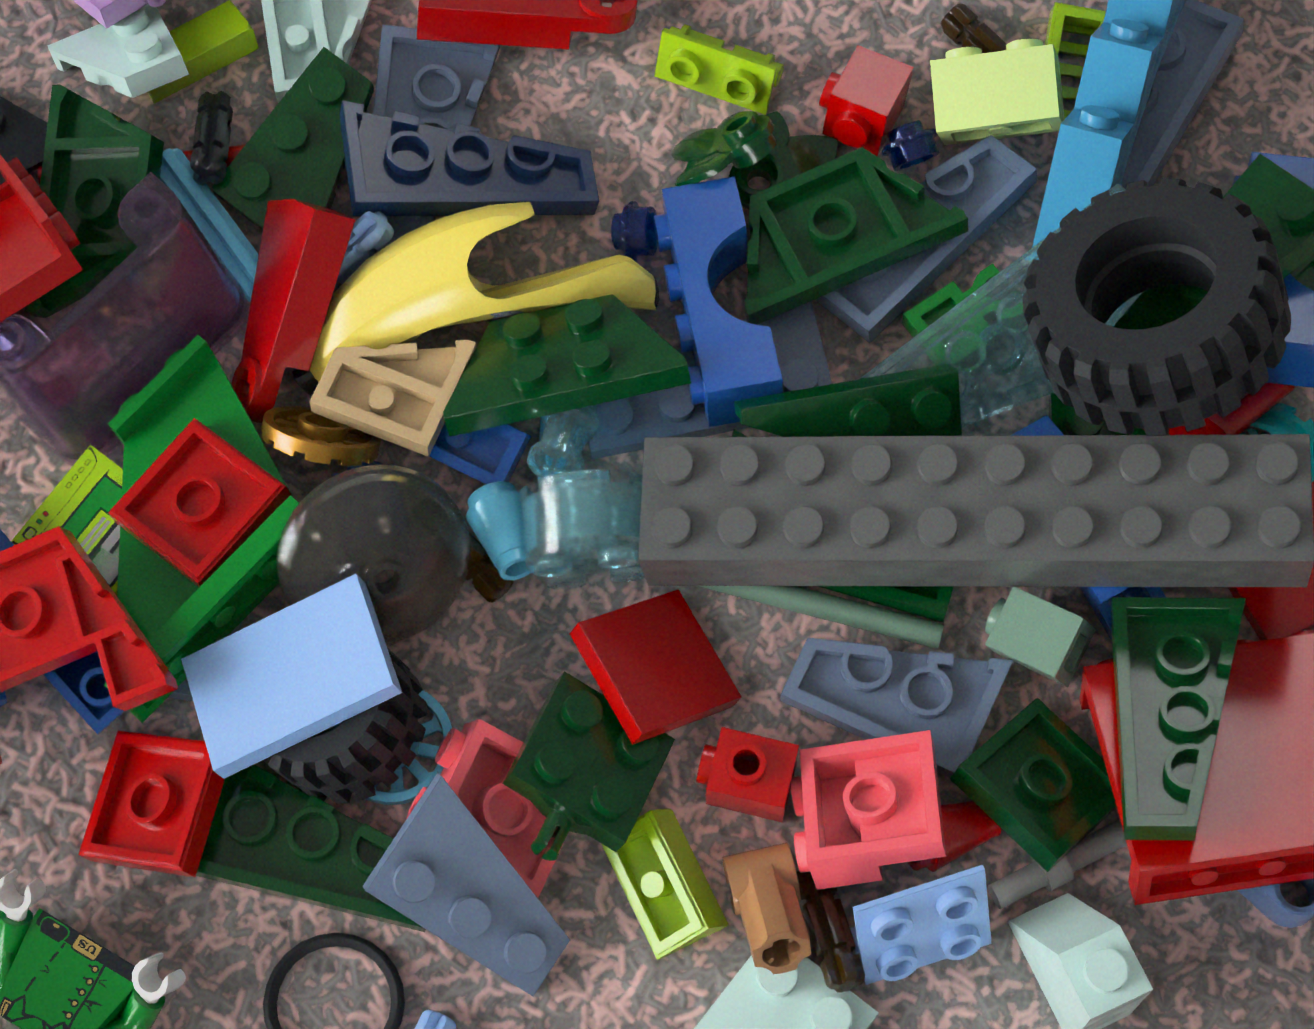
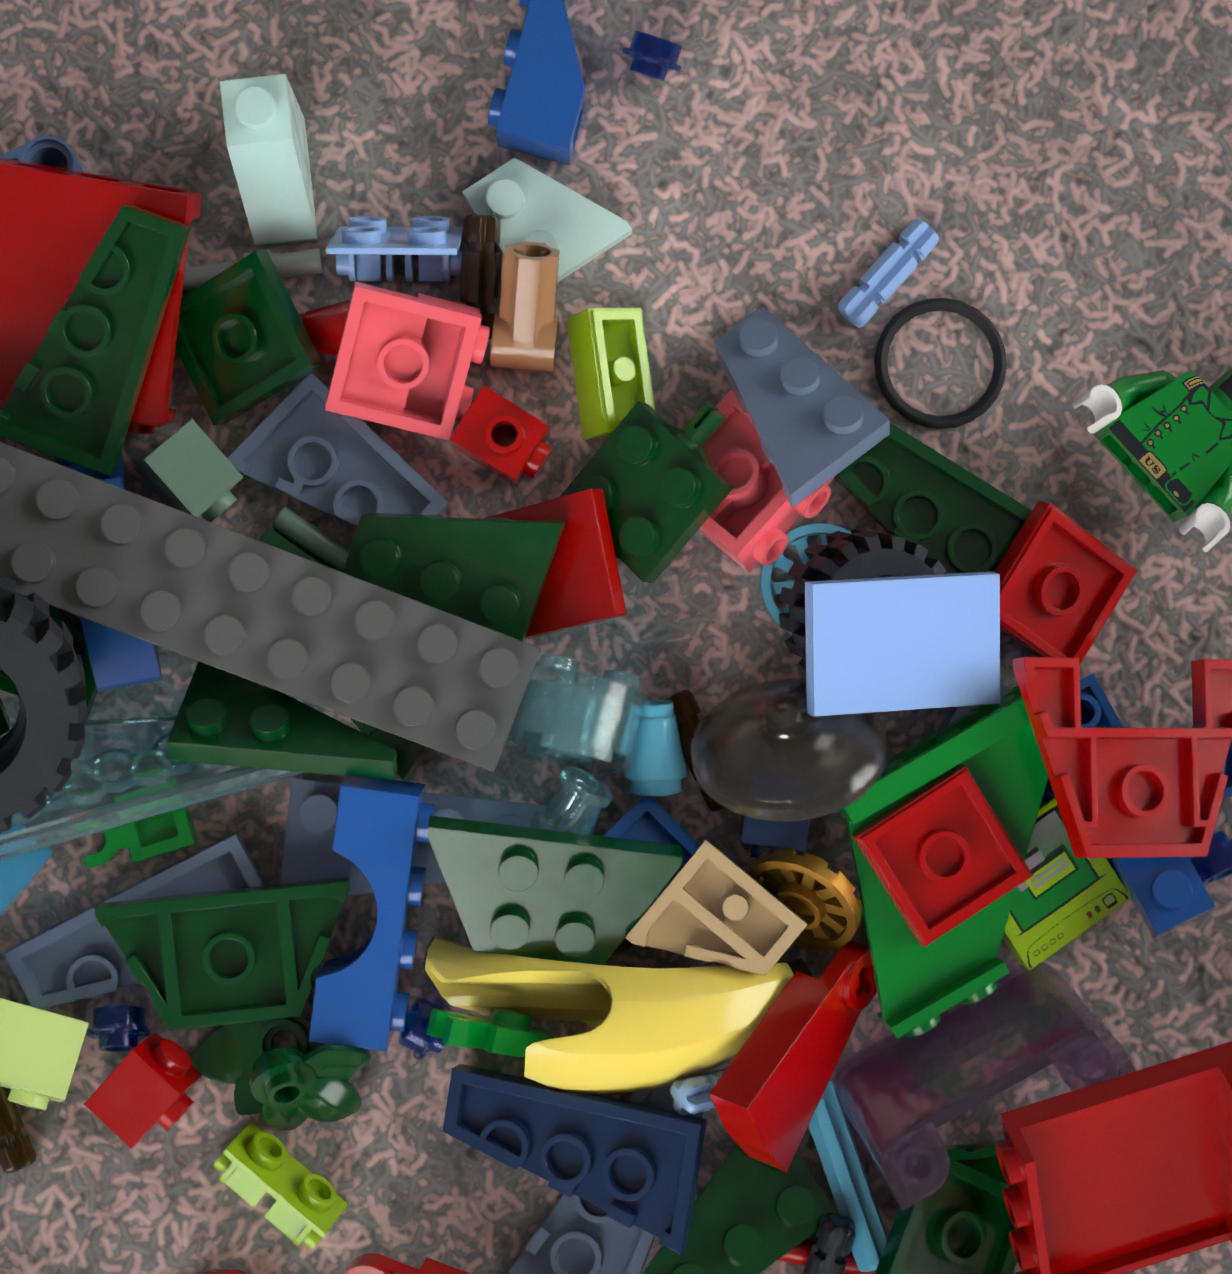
camera: 170 degrees left, 15 degrees up
none -> dark green wing [343,513,567,641]
none -> green plate [426,1007,554,1058]

